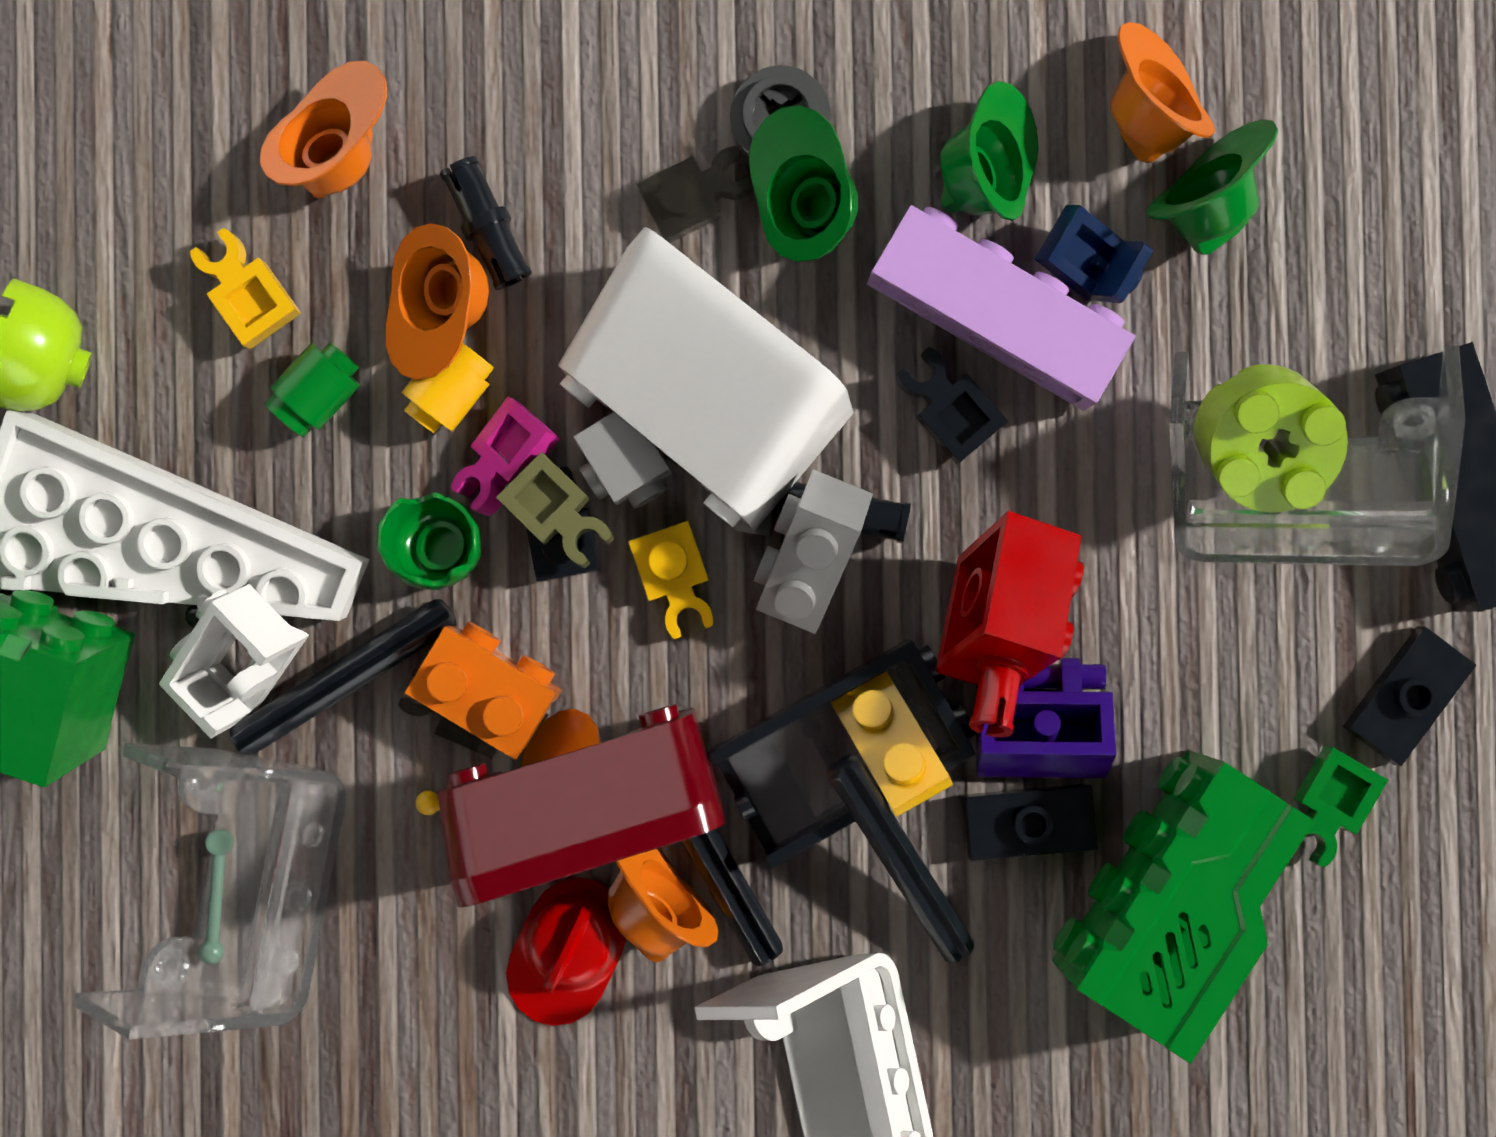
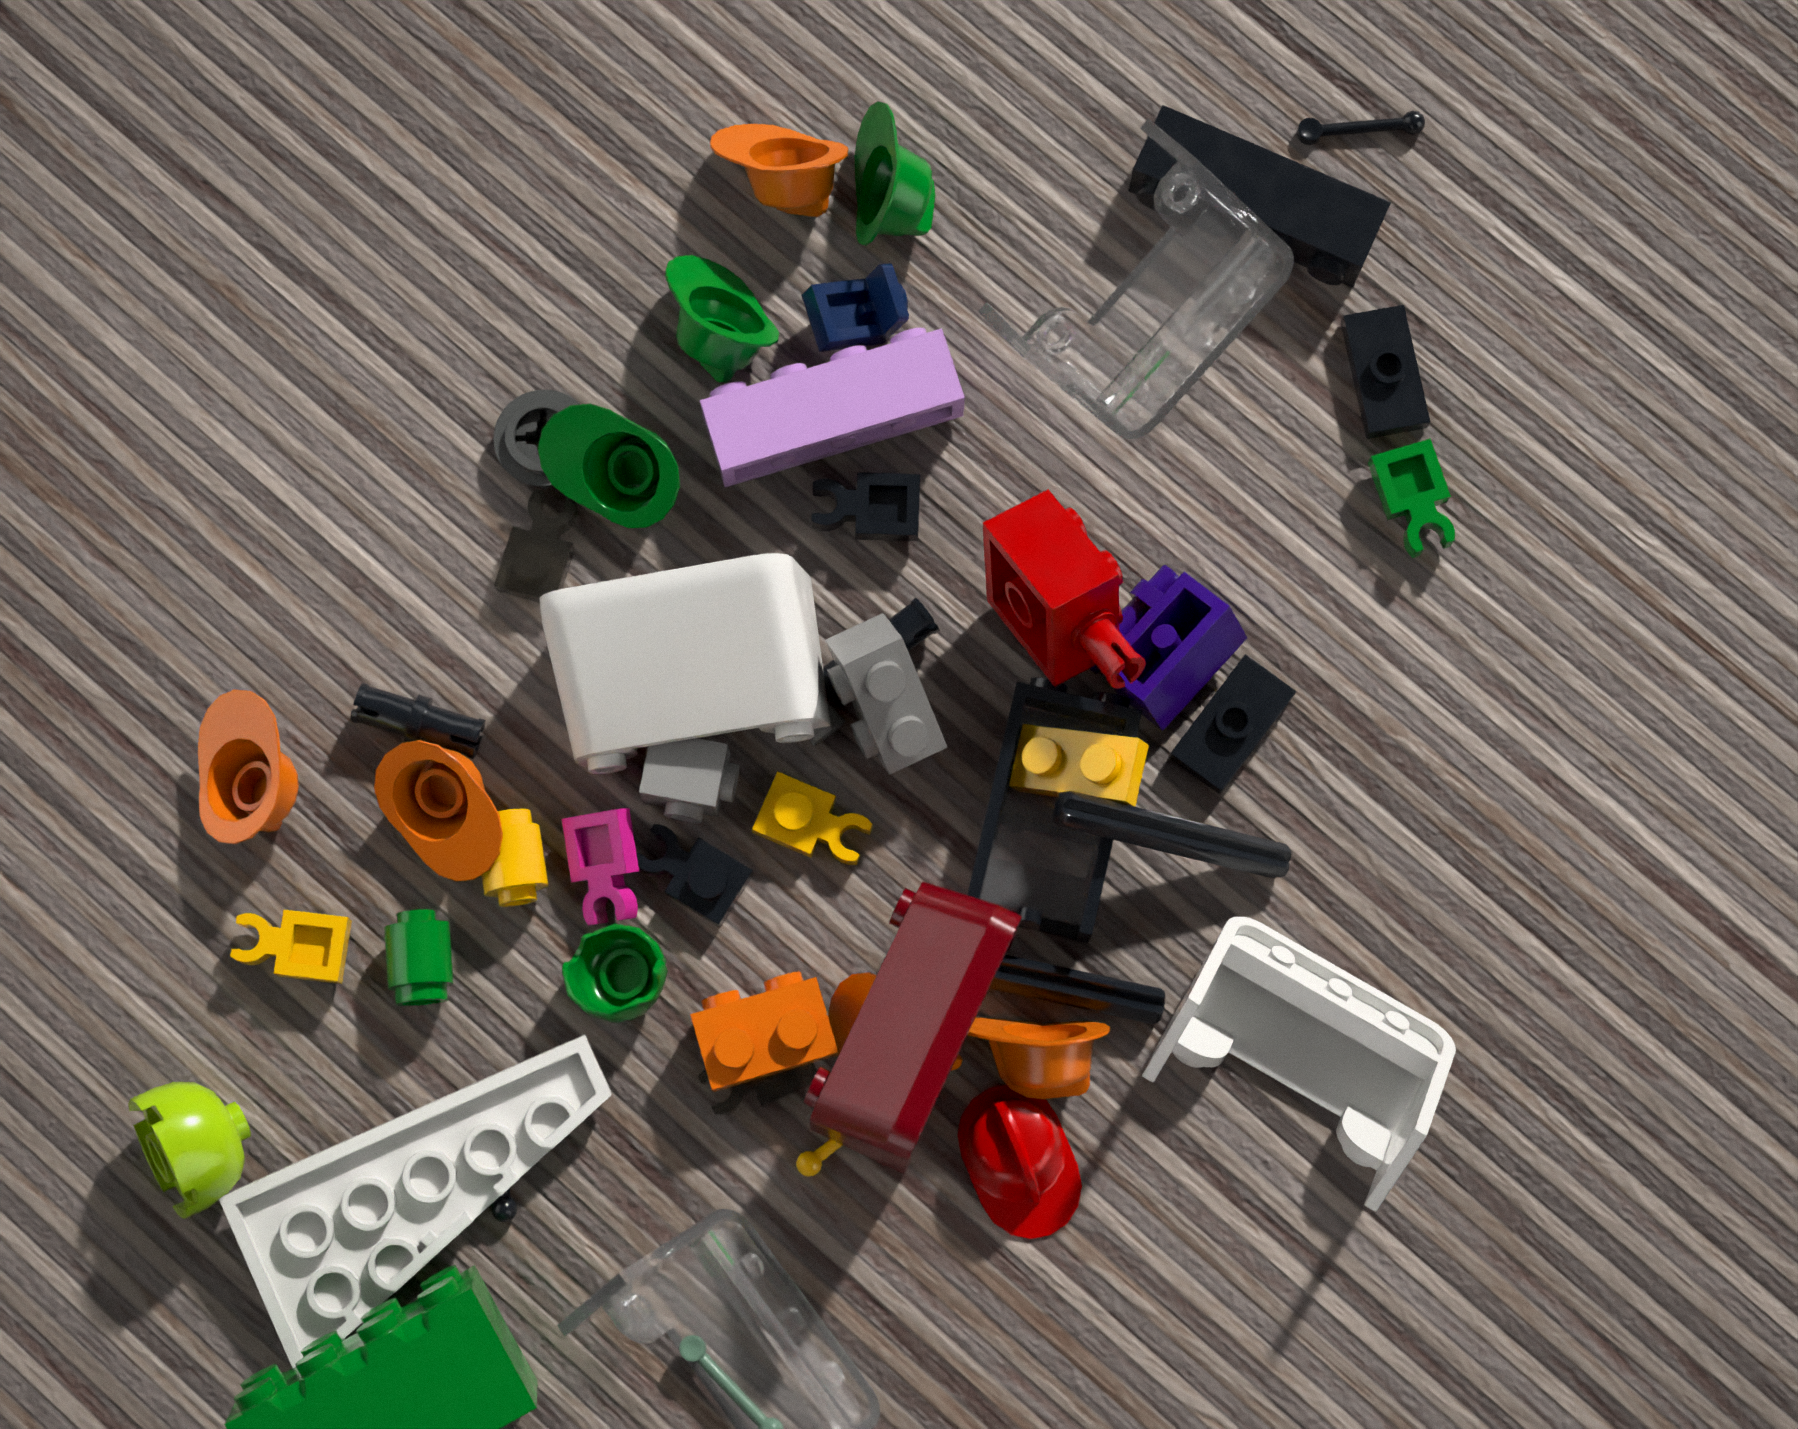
camera: 45 degrees left, 10 degrees down
white window [159,584,309,739] -> none
black axle [229,599,457,757] -> none
olive plate [496,452,614,568] -> none
green piece [1052,750,1315,1064] -> none
lime brick [1194,364,1348,513] -> none

